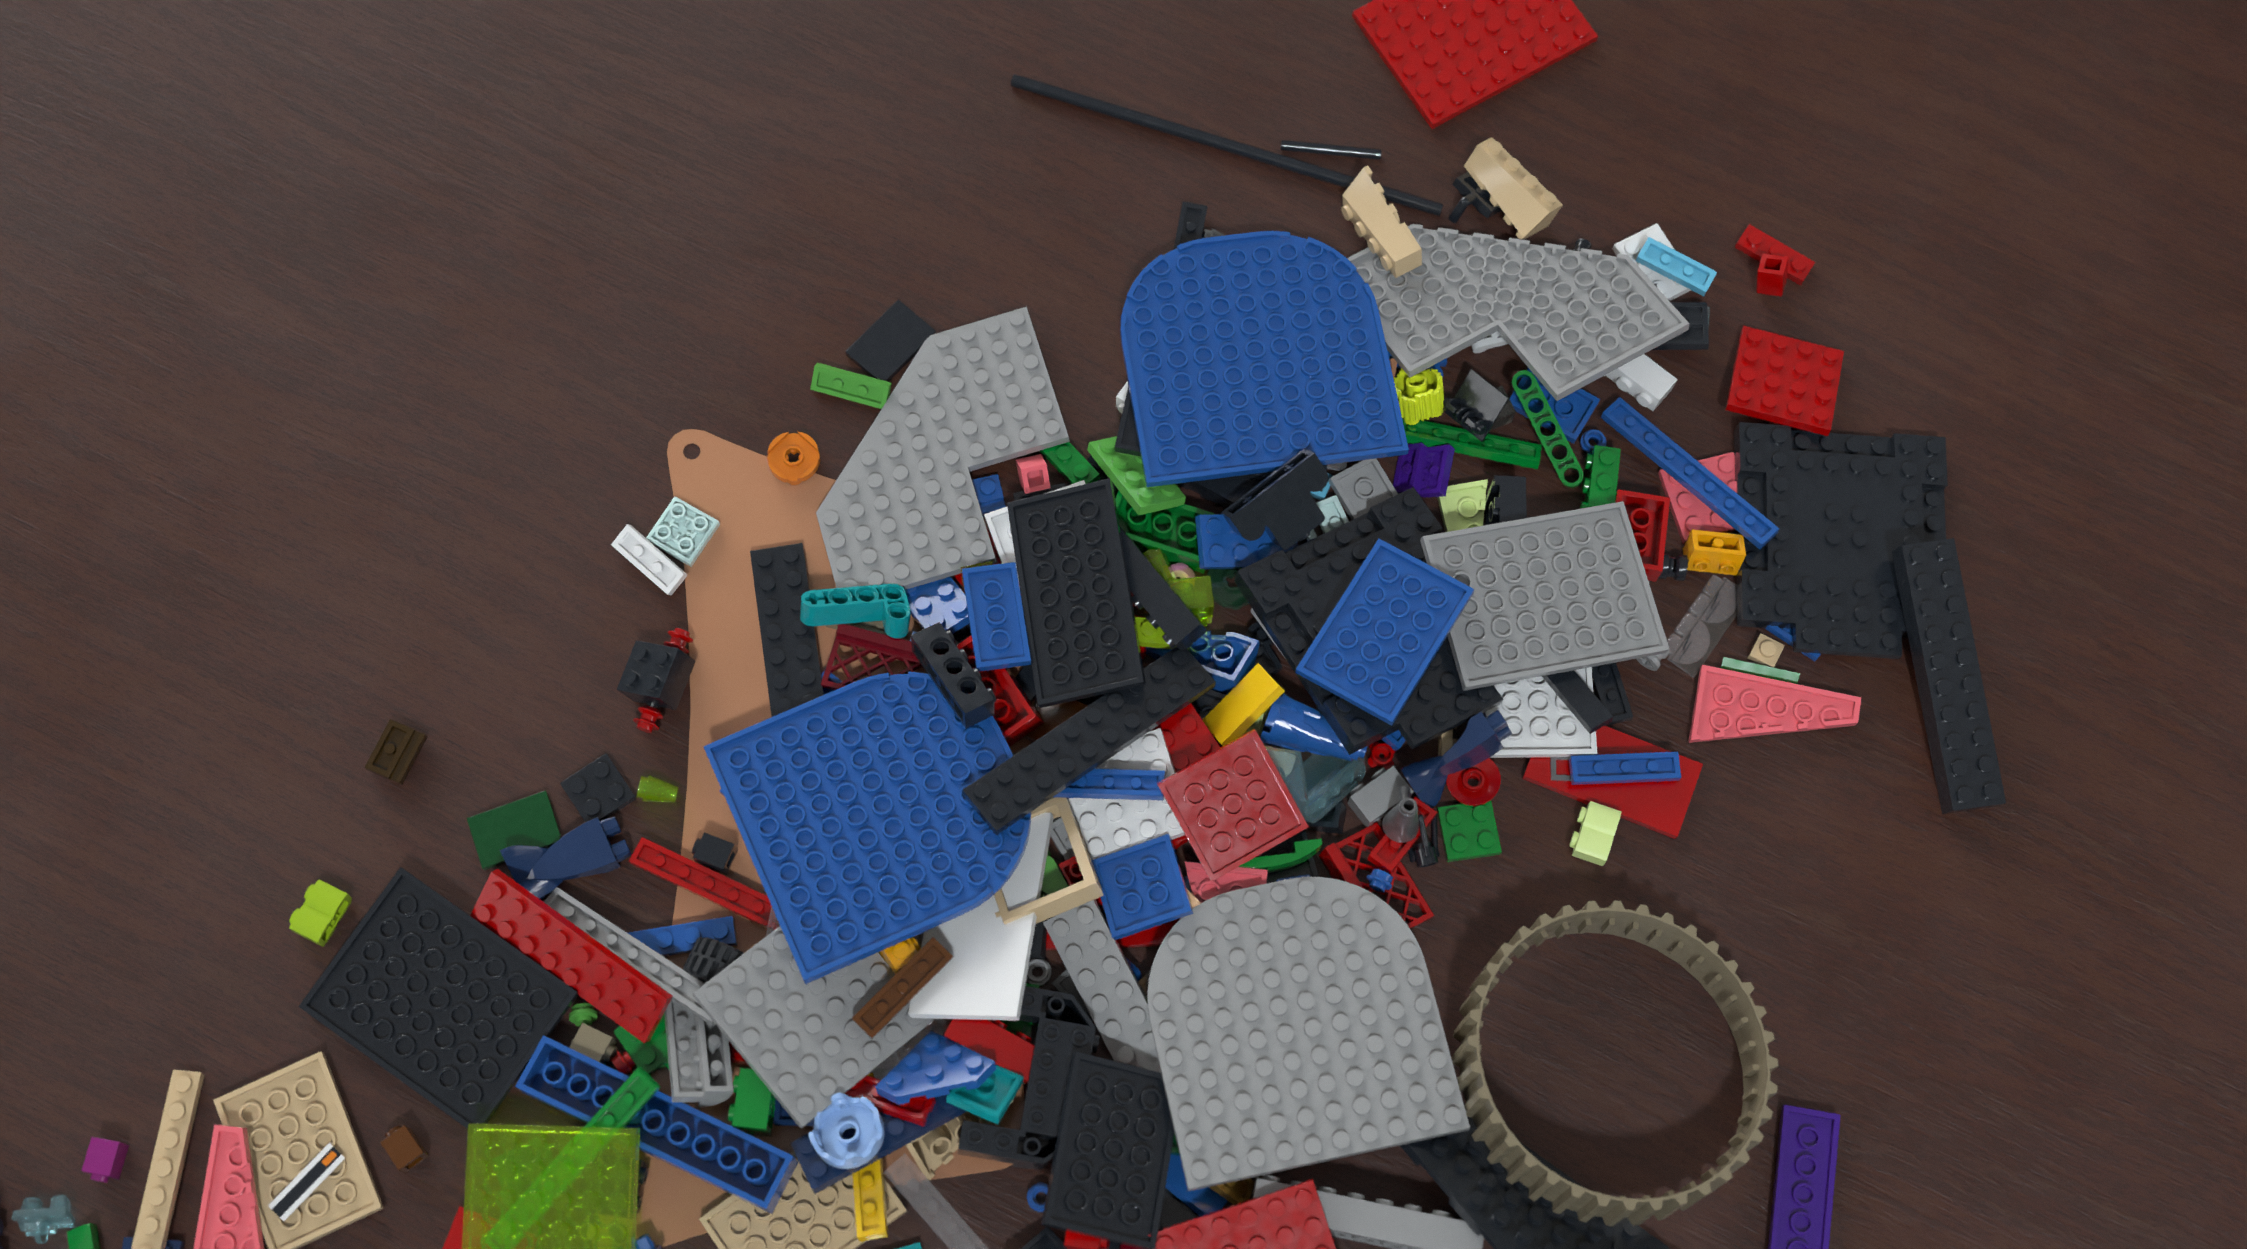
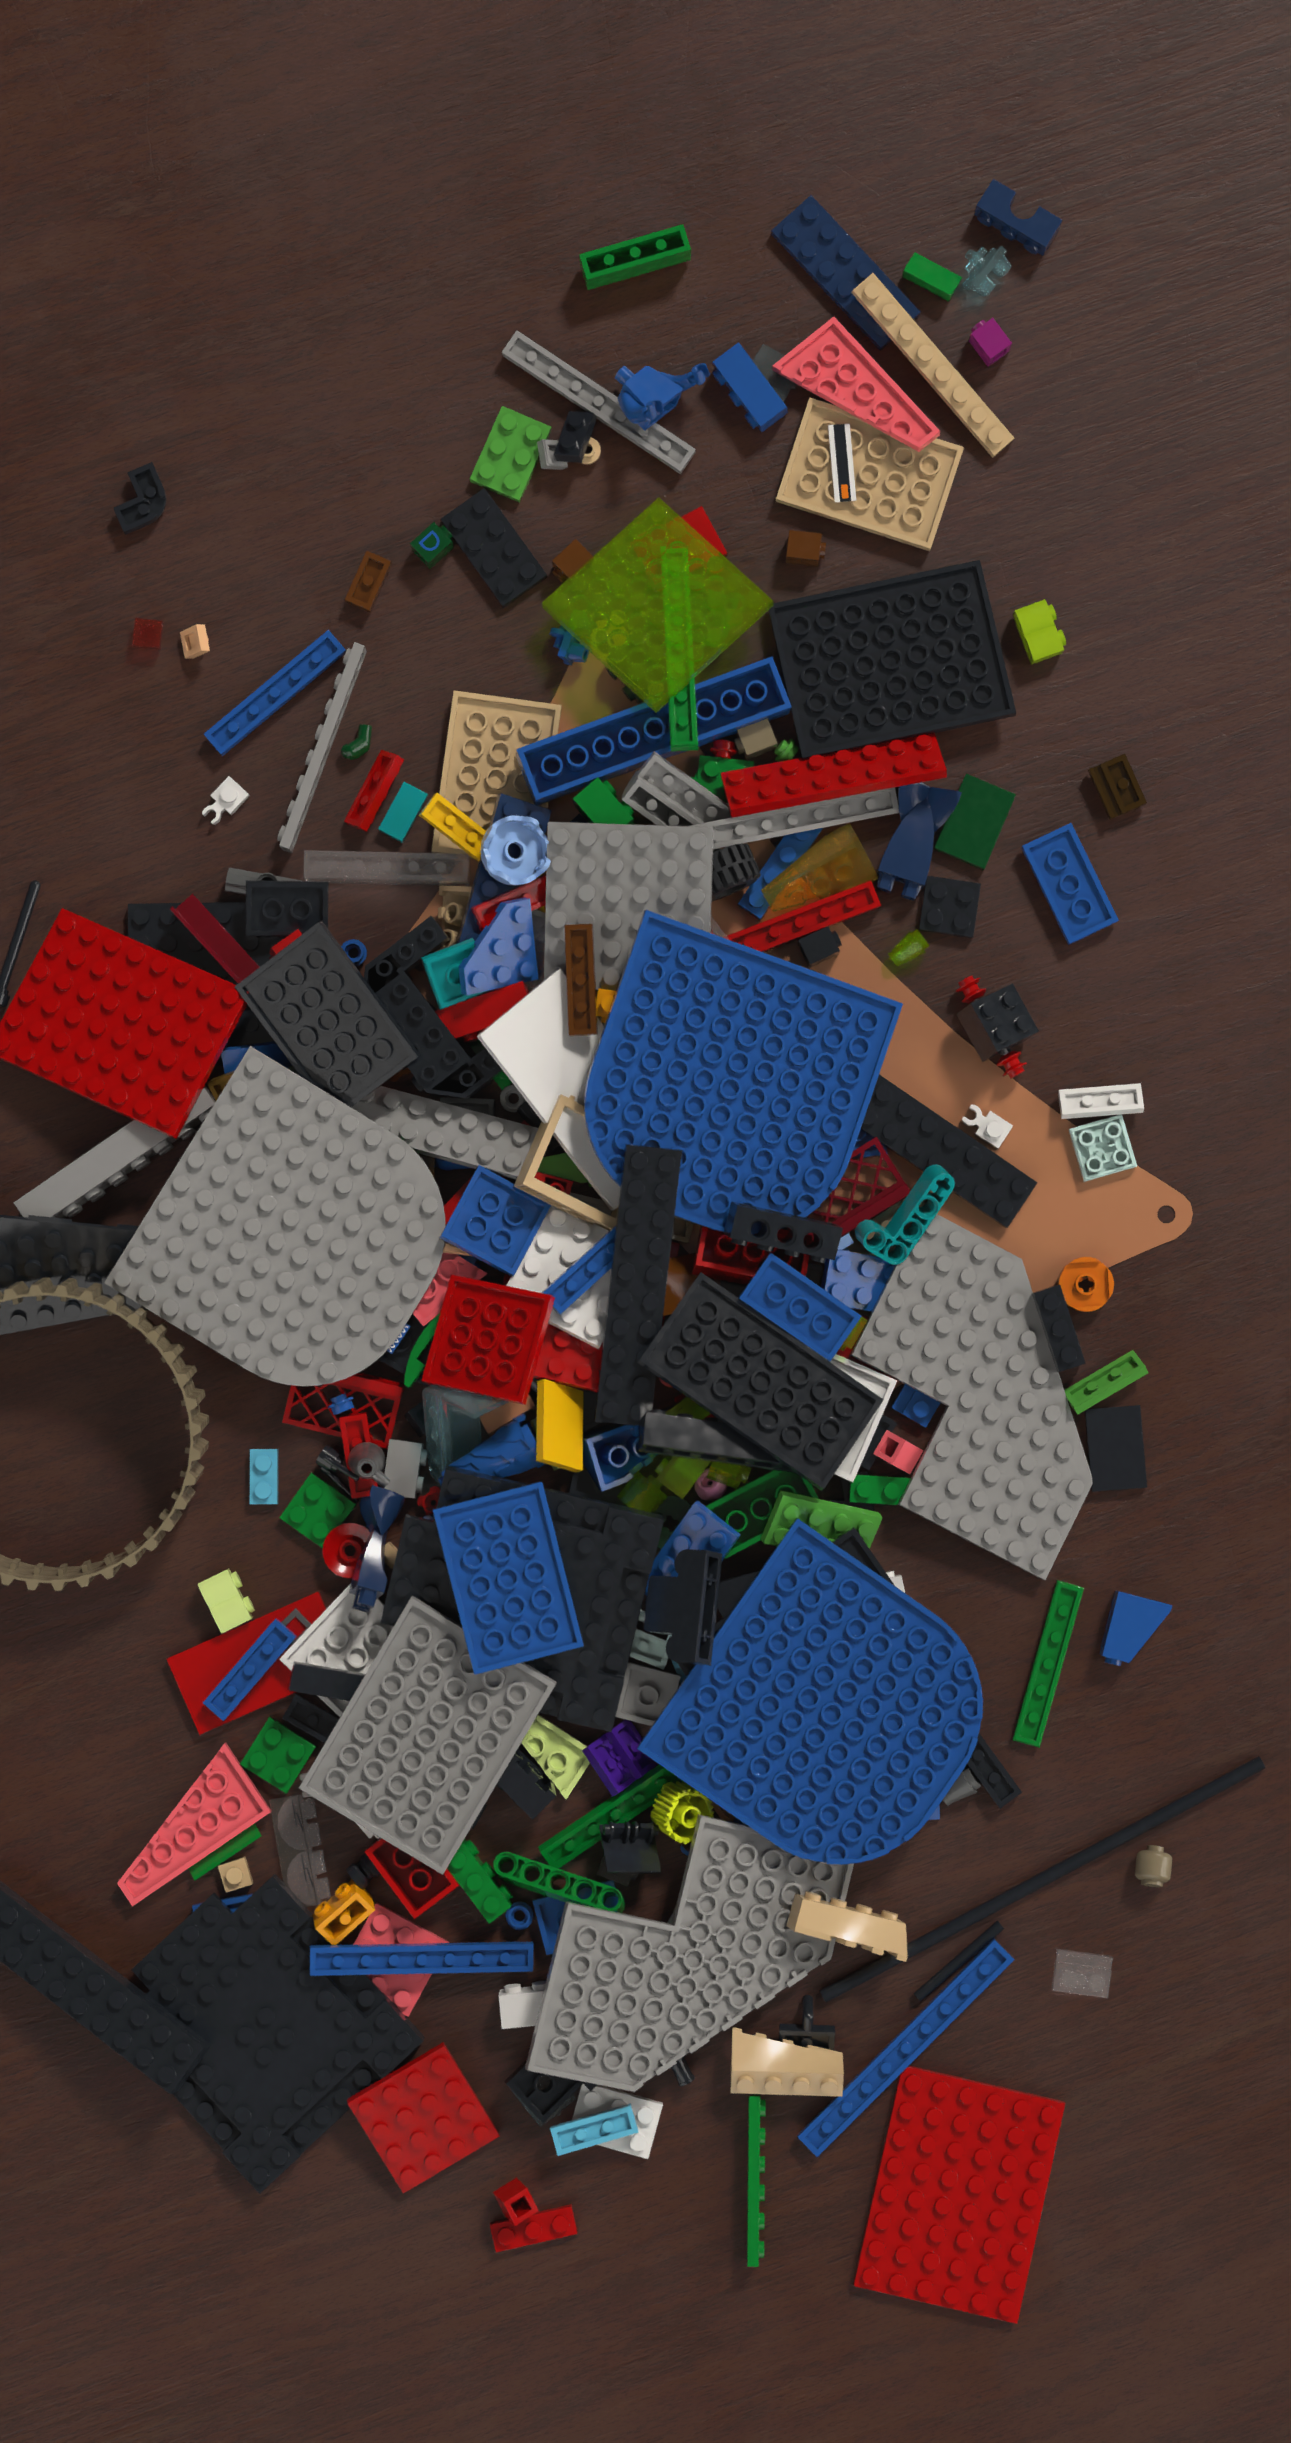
camera: 140 degrees right, 15 degrees up
none -> green plate [240,1716,317,1794]
none -> medium azure plate [250,1449,278,1504]
none -> clear neon green brick [617,1472,668,1513]
none -> green plate [747,2094,766,2267]
none -> clear yellow wedge [761,823,878,912]
none -> blue plate [797,1939,1014,2157]
none -> white plate [961,1104,1013,1149]
none -> green tile [1012,1580,1084,1748]
none -> blue plate [1021,823,1119,945]
none -> black brick [1032,1285,1086,1372]
none -> clear plate [1052,1949,1113,1998]
none -> blue slope [1099,1590,1172,1666]
none -> dark tan head [1135,1845,1172,1887]

